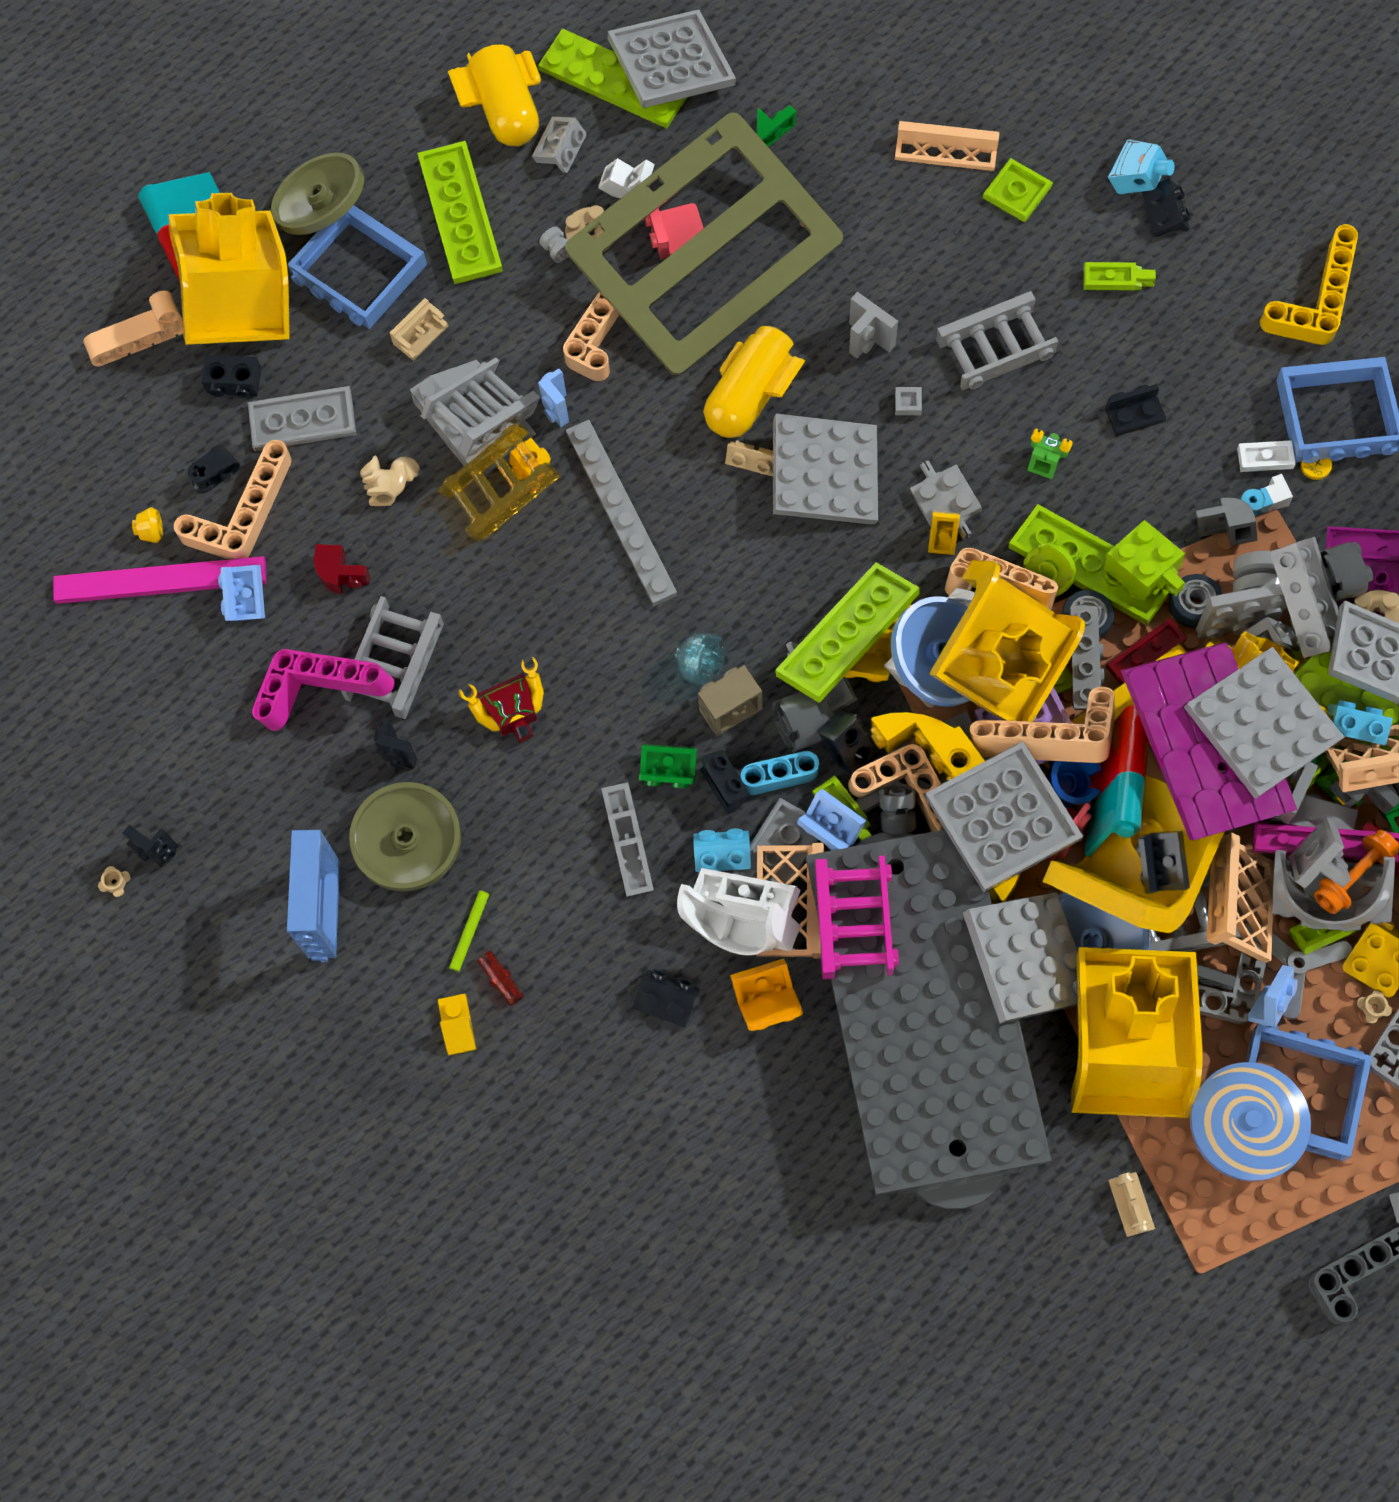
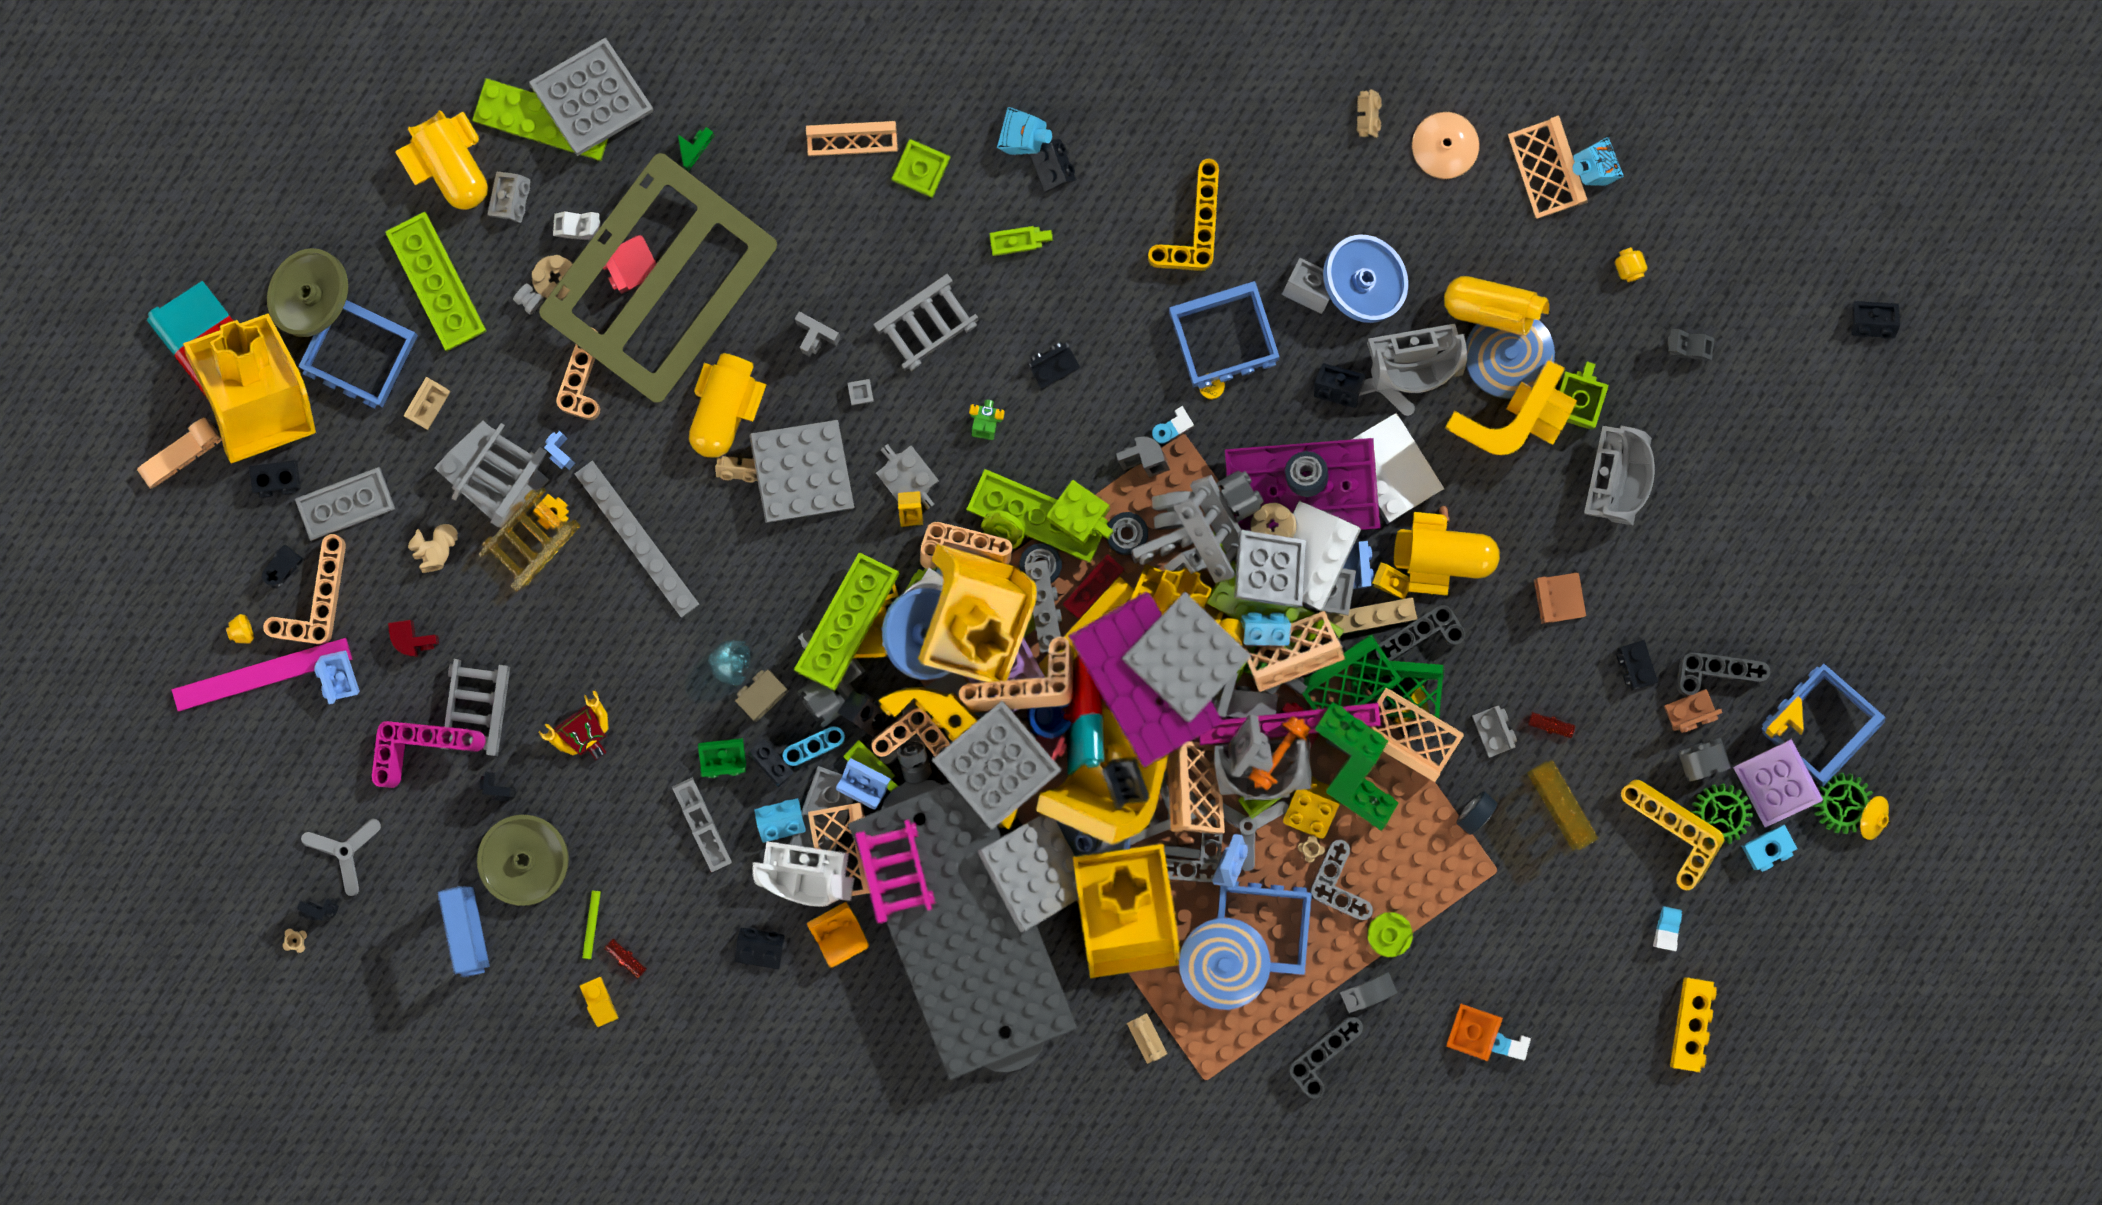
camera: 20 degrees left, 15 degrees up
white plate [1237,440,1295,472] -> none
none -> light grey piece [301,819,381,896]

